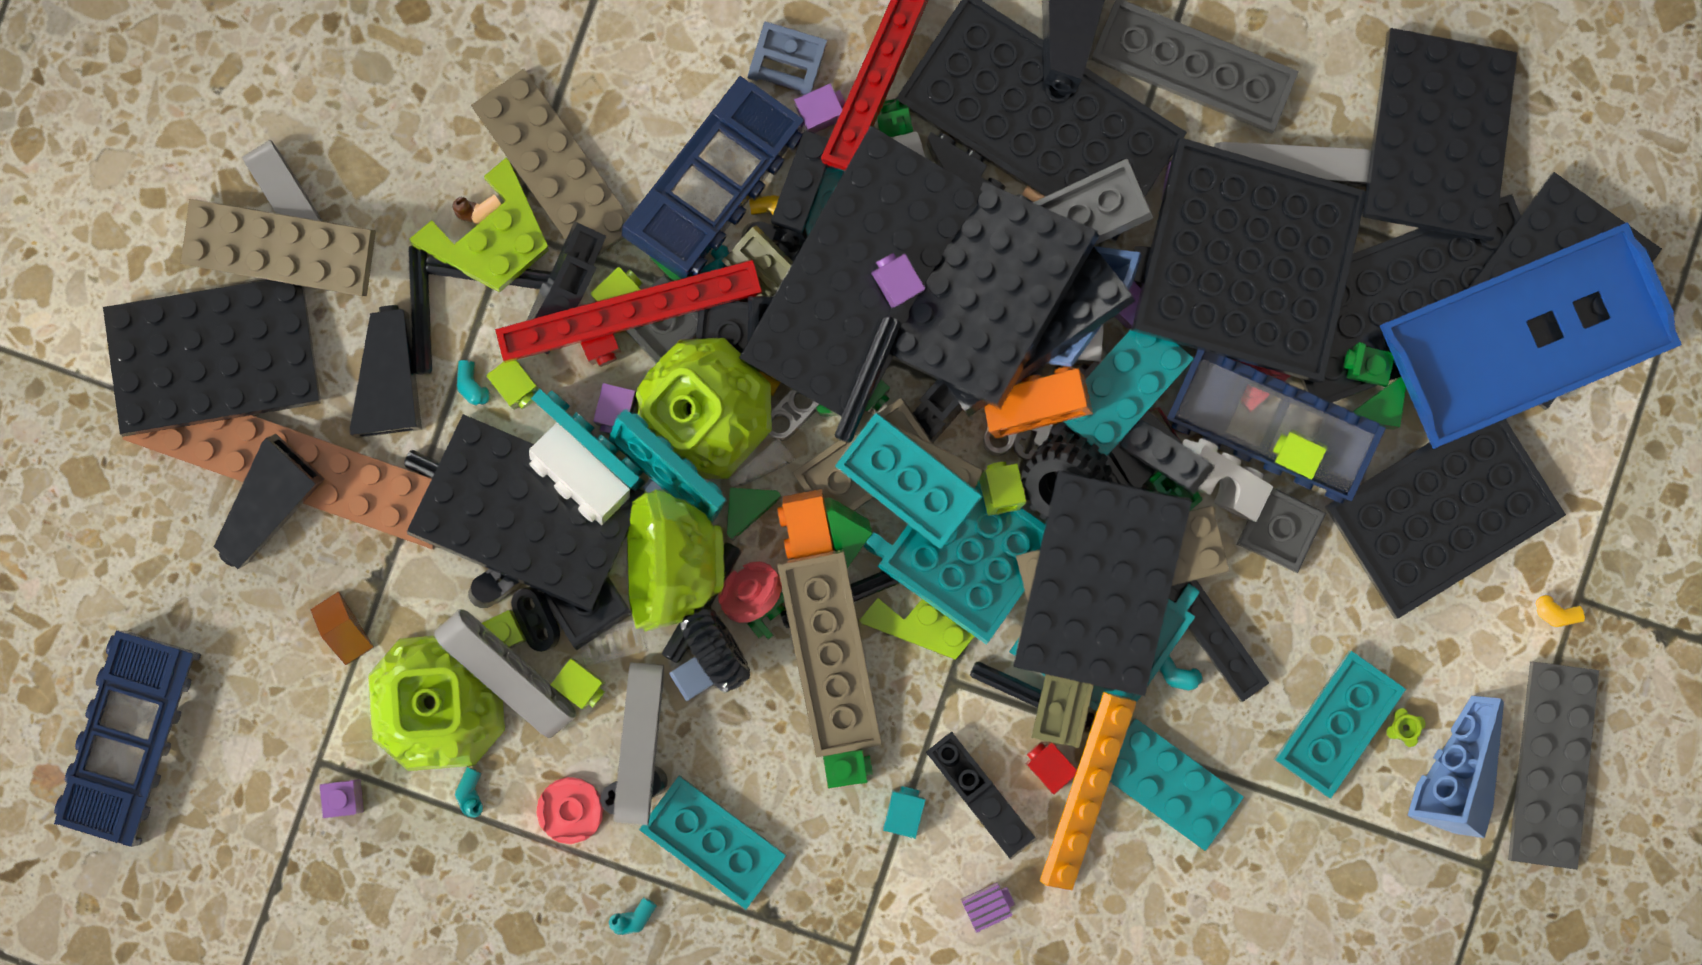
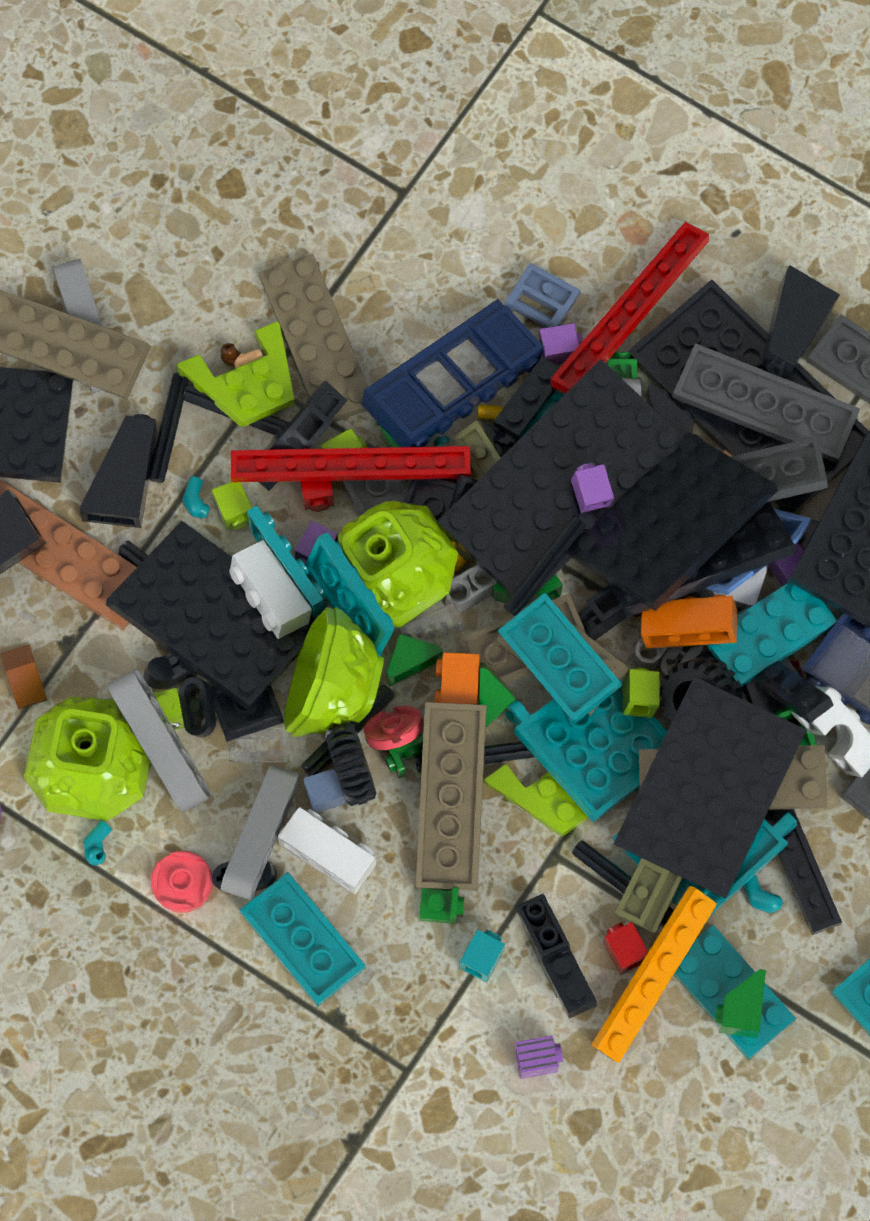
camera: 10 degrees right, 15 degrees down
lime brick [551,658,606,709] -> none
teal arm [609,897,657,935] -> none
none -> white brick [278,807,376,895]
none -> dark grey plate [672,343,860,464]
none -> green slope [714,969,766,1038]

